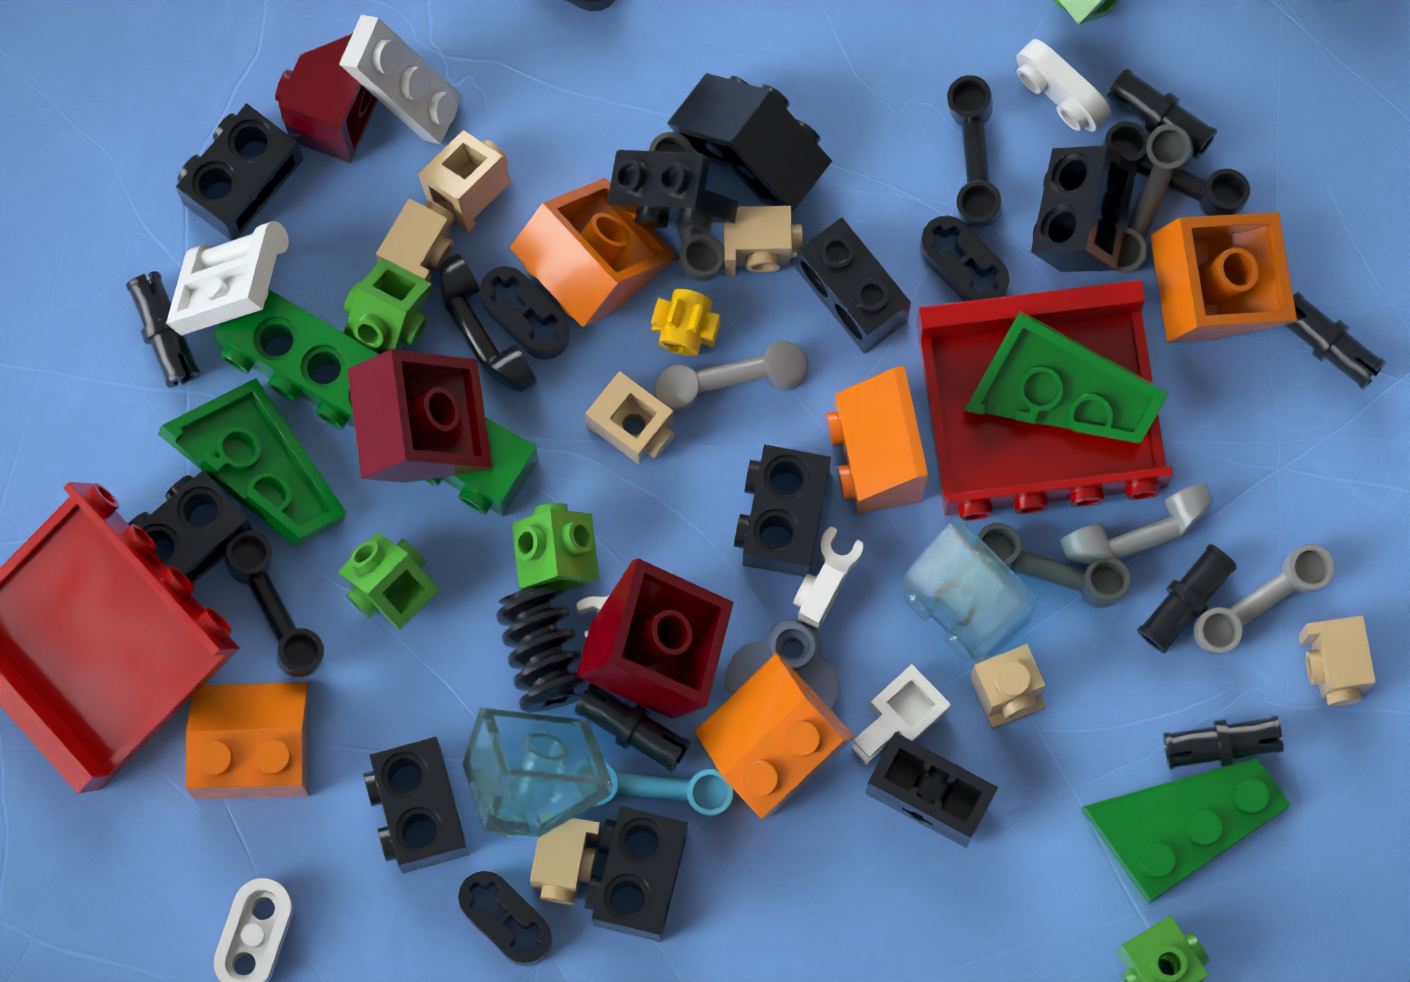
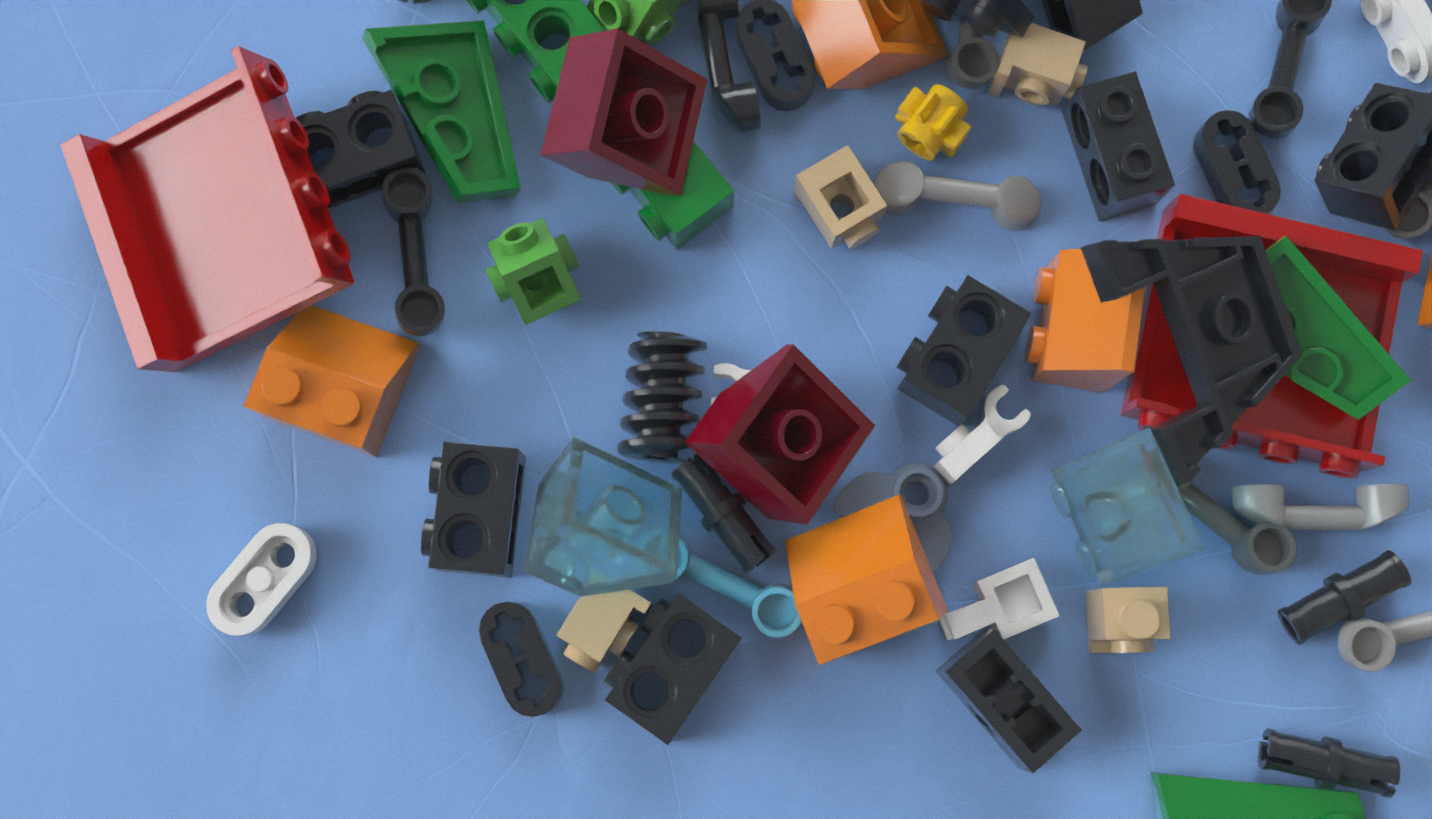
camera: 20 degrees right, 5 degrees up
bright green brick [512,503,600,592] -> none
none -> black wing [1081,236,1303,484]

